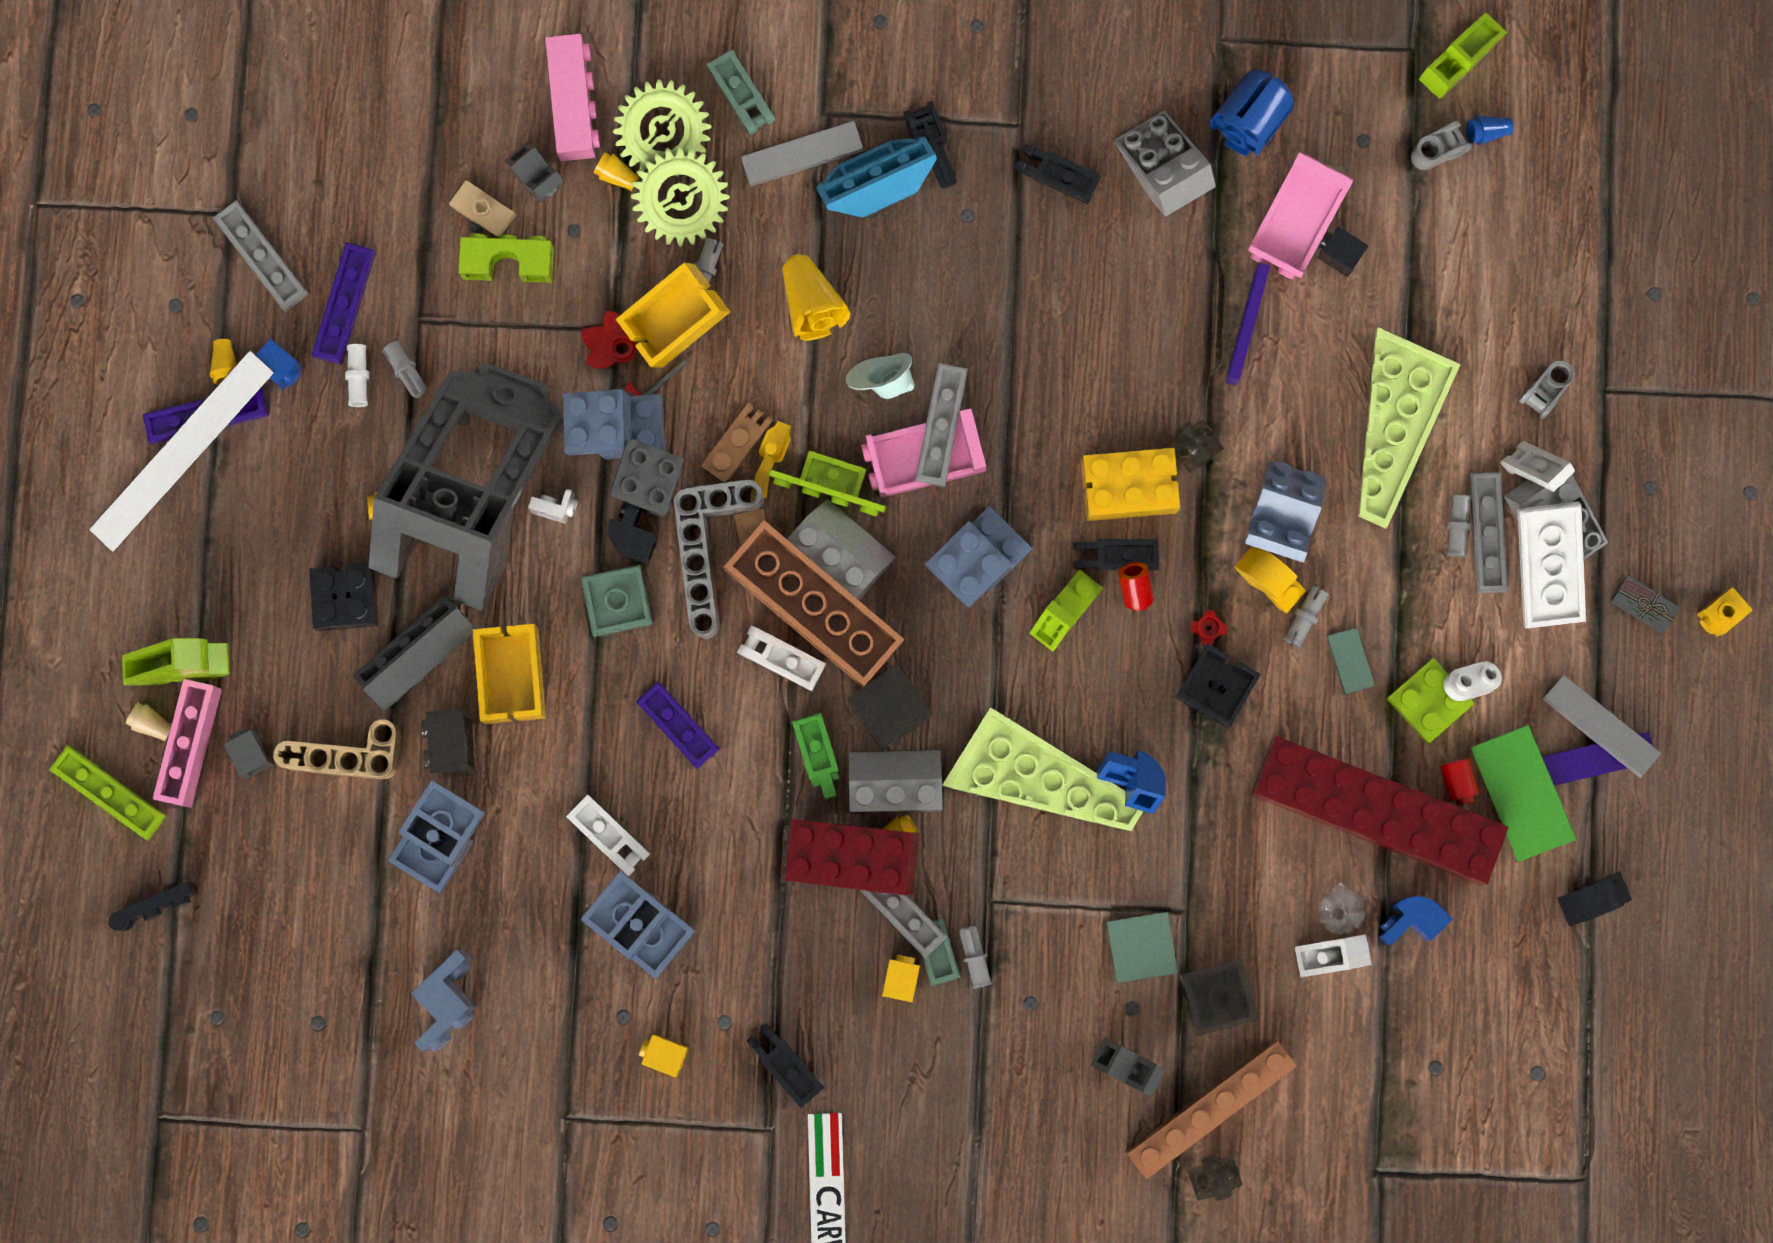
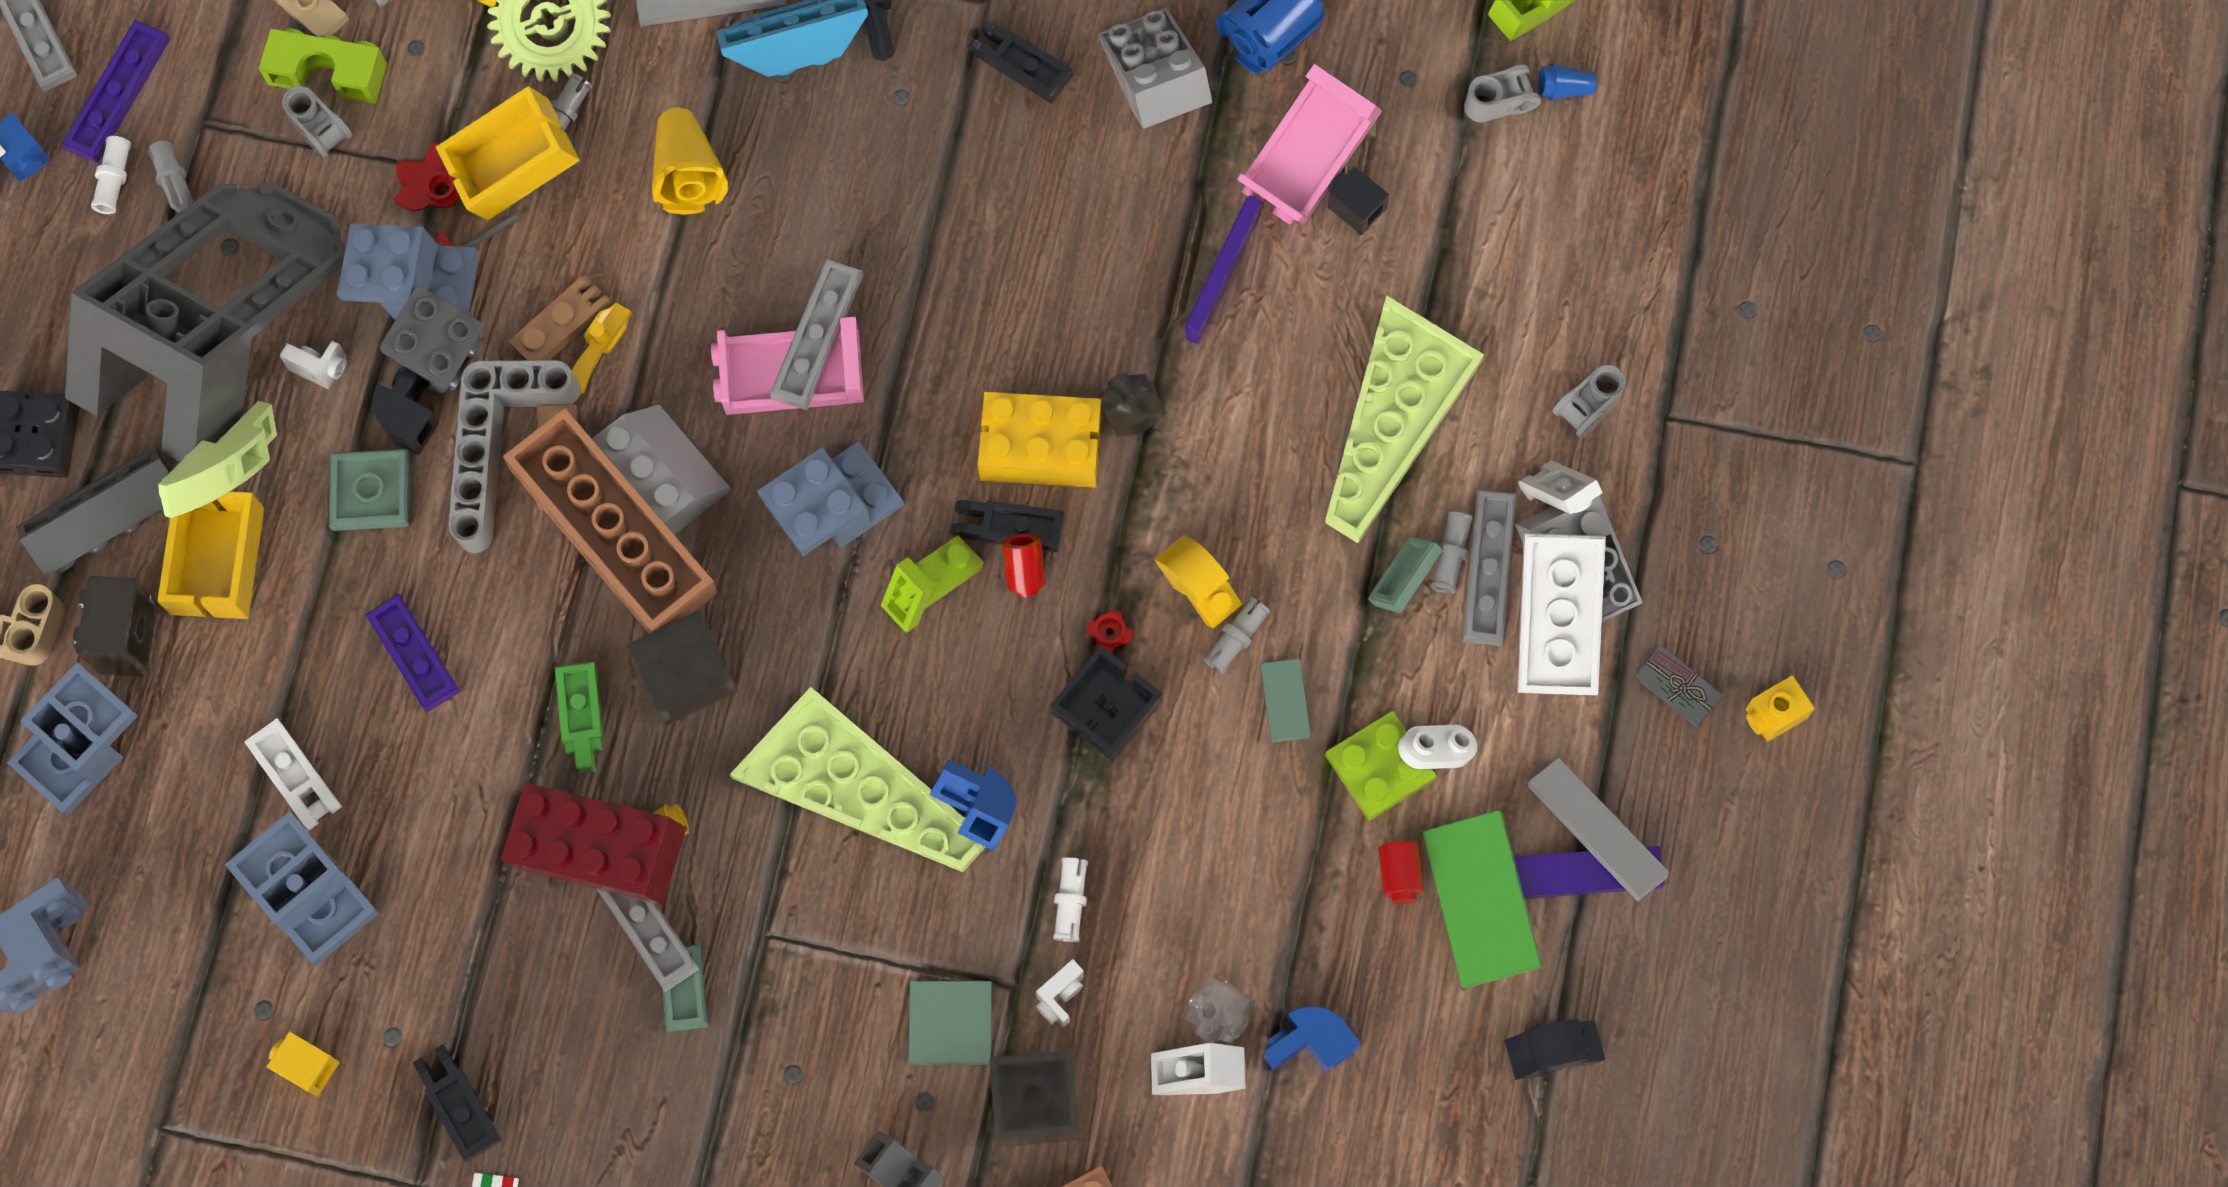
camera: 10 degrees right, 10 degrees down
white plate [737,625,826,691] -> none
lime bracket [768,451,886,517] -> none
light aqua piece [846,353,914,399] -> none
light grey slope [849,750,943,814] -> none
yellow brick [882,955,920,1002] -> none
light grey axle [959,926,992,989] -> none
sand blue bracket [1245,460,1326,563] -> none
dark red brick [1250,736,1509,886] -> none
none -> yellowish green slope [158,401,277,518]
none -> light grey piece [282,86,353,160]
none -> white bracket [1036,959,1084,1028]
none -> white pin [1053,858,1088,942]
none -> sand green tile [1368,536,1443,613]

